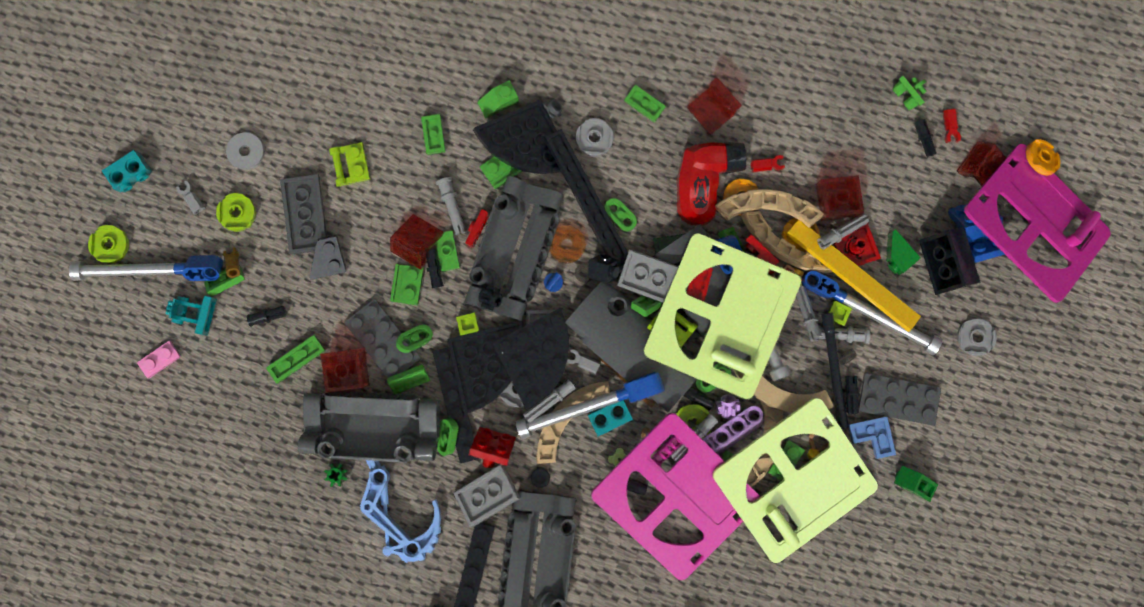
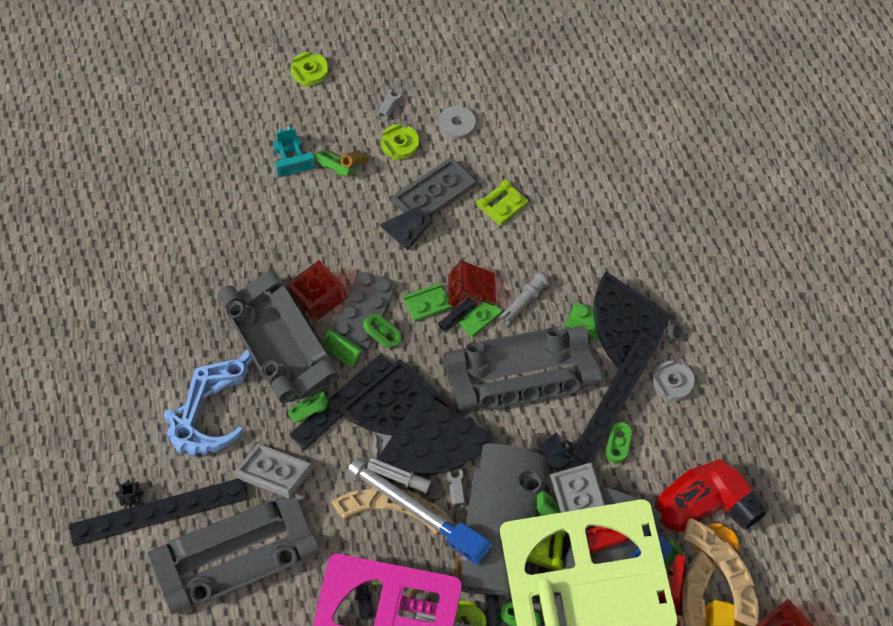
camera: 55 degrees right, 25 degrees down
piece [69,255,224,281] -> none
teal brick [102,150,152,193] -> none
bright pink plate [137,341,181,378] -> none
black axle [247,306,287,327] -> none
bright green plate [266,335,326,384] -> none
green gear [324,463,349,487] -> none
bright green plate [421,114,446,155] -> none
lime plate [456,312,480,336] -> none
red plate [465,209,489,248] -> none
red plate [469,427,516,468] -> none
bright green slope [477,80,519,119] -> none
black gear [478,285,503,311] -> none
black tile [531,468,550,488] -> none
blue plate [544,272,563,292] -> none
clear orange tile [549,225,586,264] -> none
teal brick [587,400,633,436] -> none
bright green plate [624,85,666,123] -> none
clear red bracket [687,78,742,135] -> none
red bar [750,155,785,173] -> none

